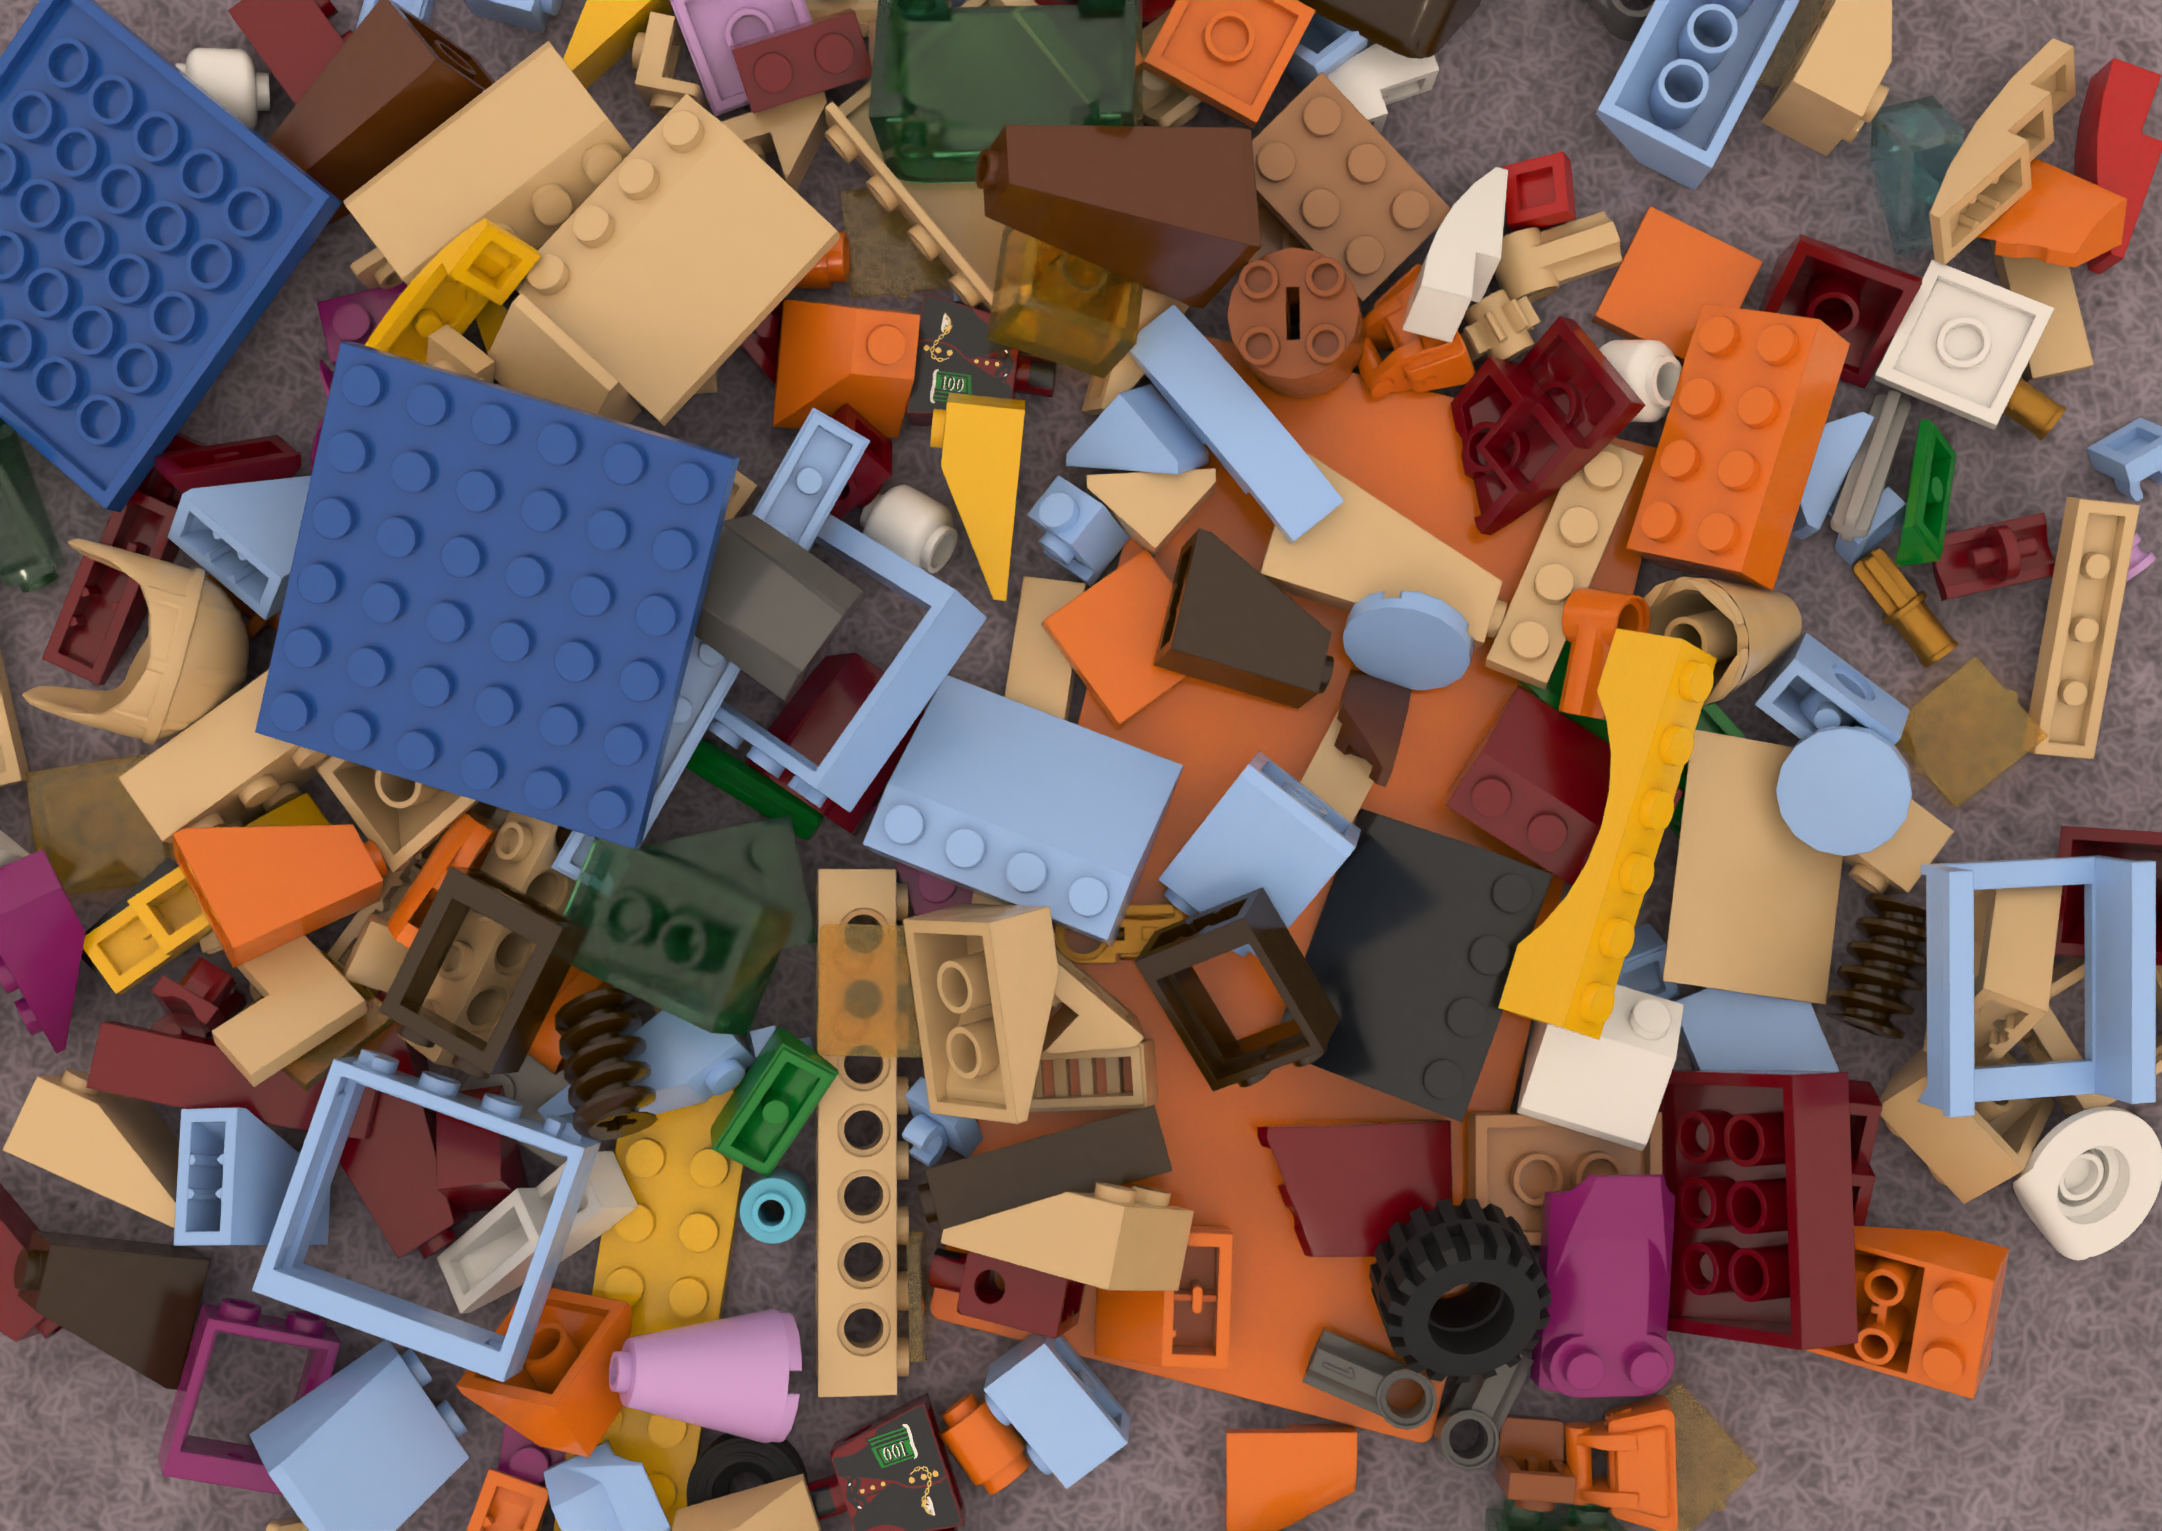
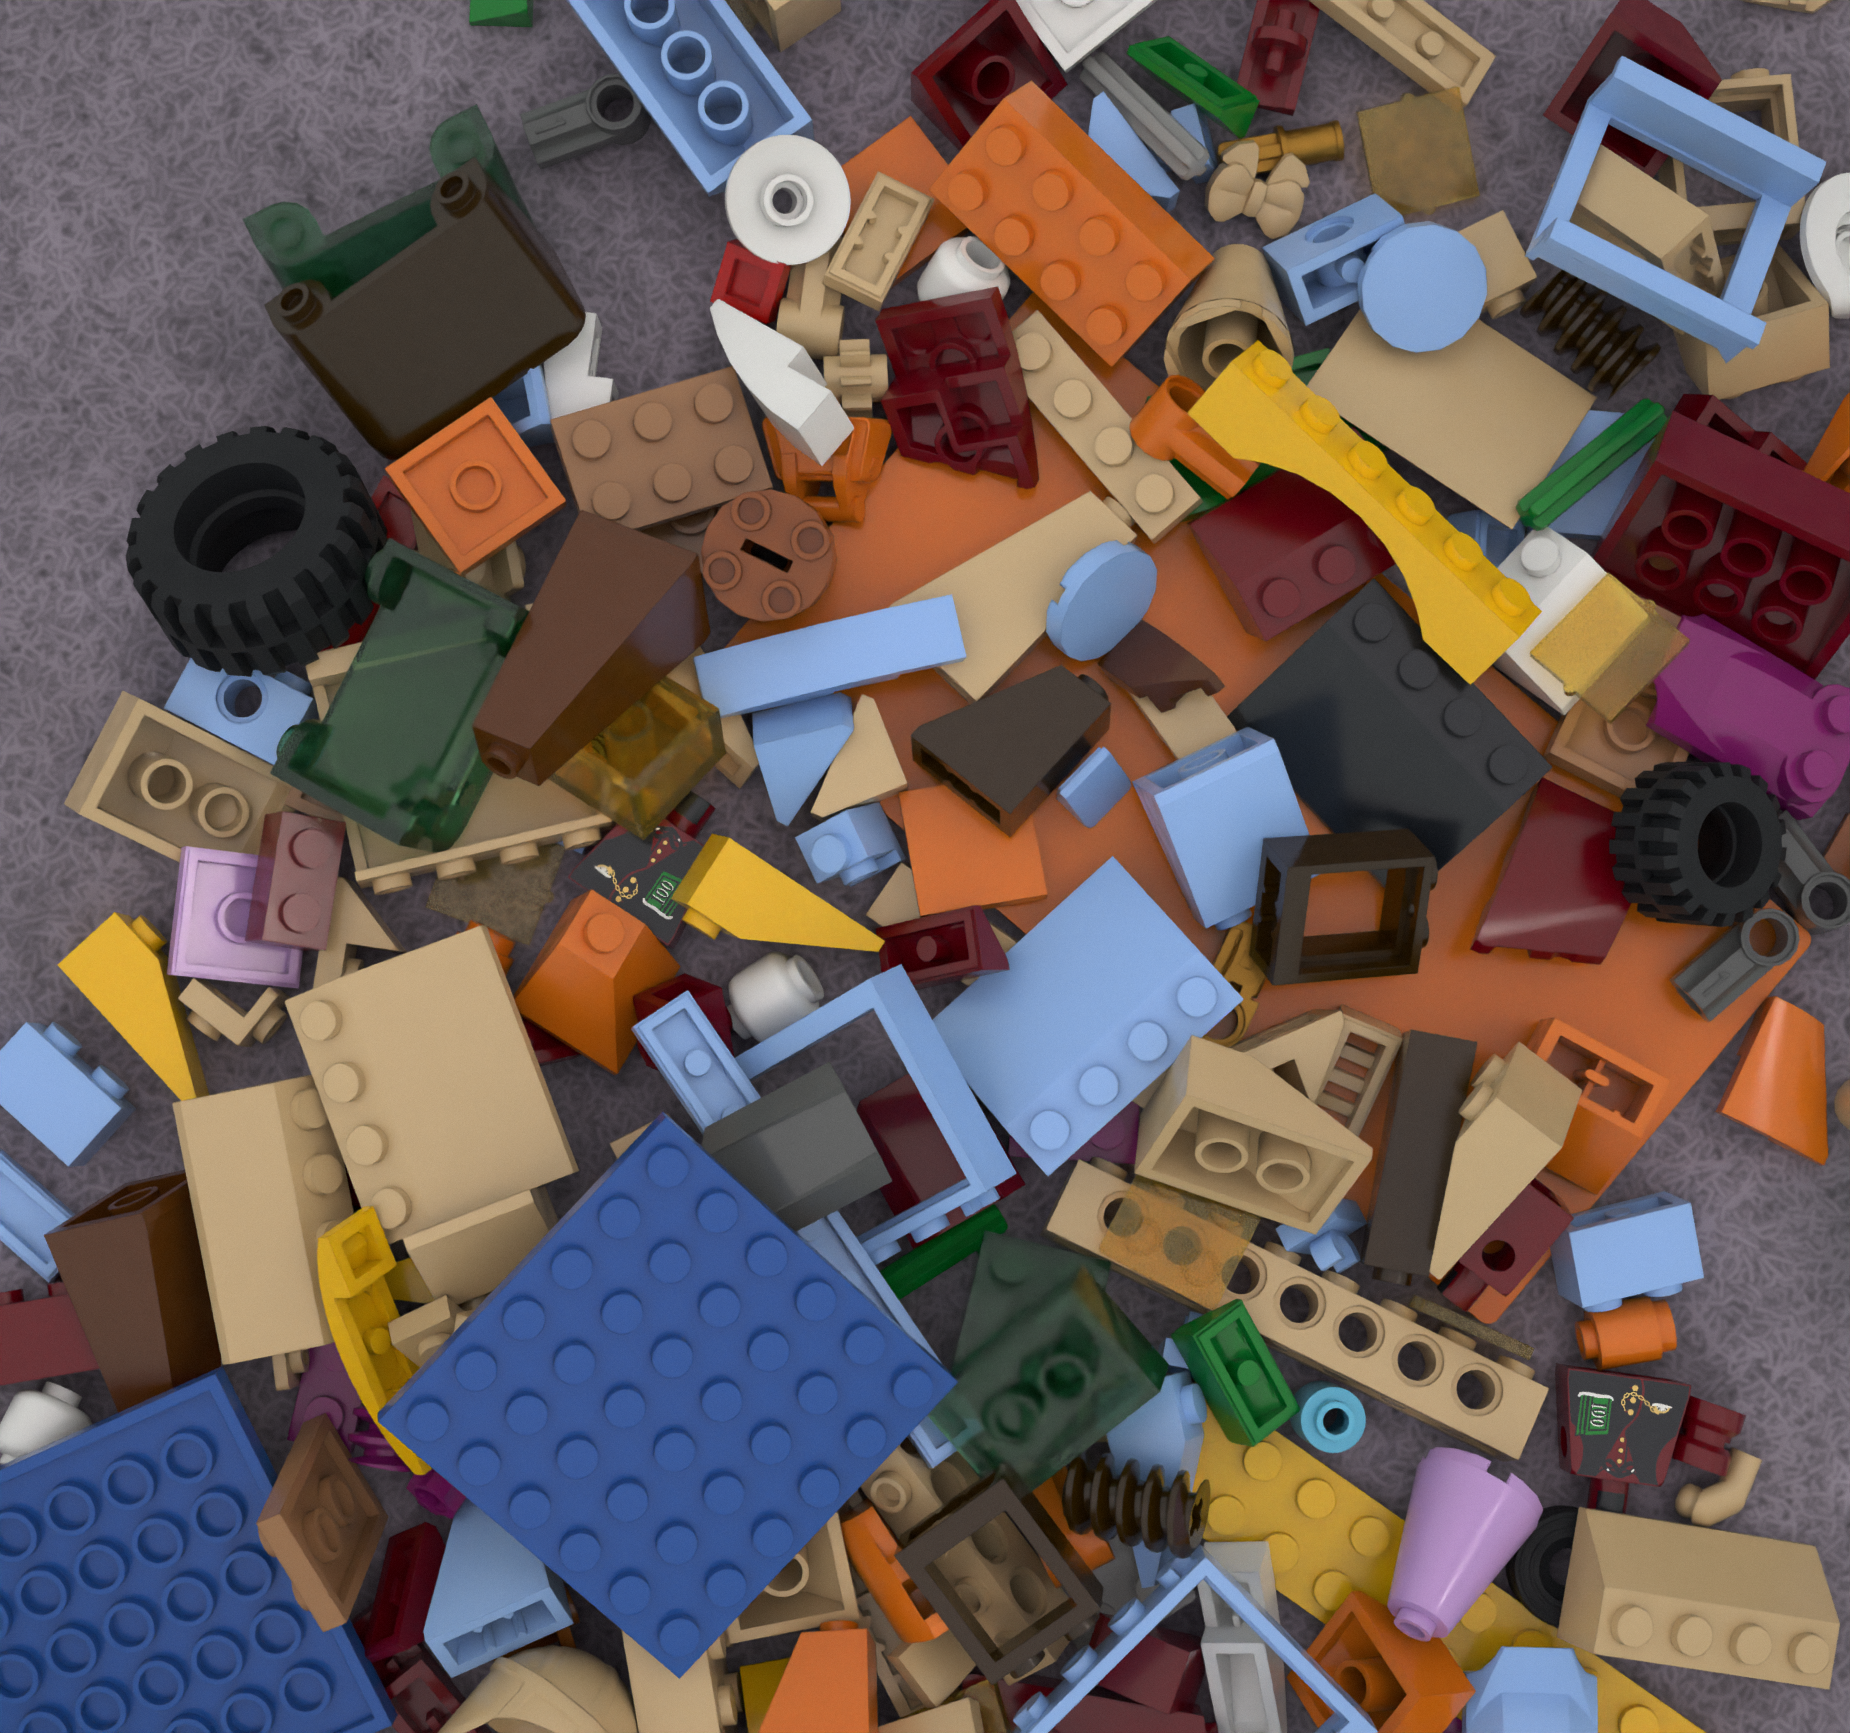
camera: 65 degrees left, 0 degrees up
none -> medium nougat plate [256,1413,388,1632]
none -> white dish [725,135,851,265]
none -> tan plate [822,171,935,311]
none -> dark red slope [875,905,1010,990]
none -> light blue slope [1056,747,1131,828]
none -> tan piece [1205,140,1310,239]
none -> green axle [1516,398,1667,531]
none -> clear yellow piece [1530,572,1690,724]

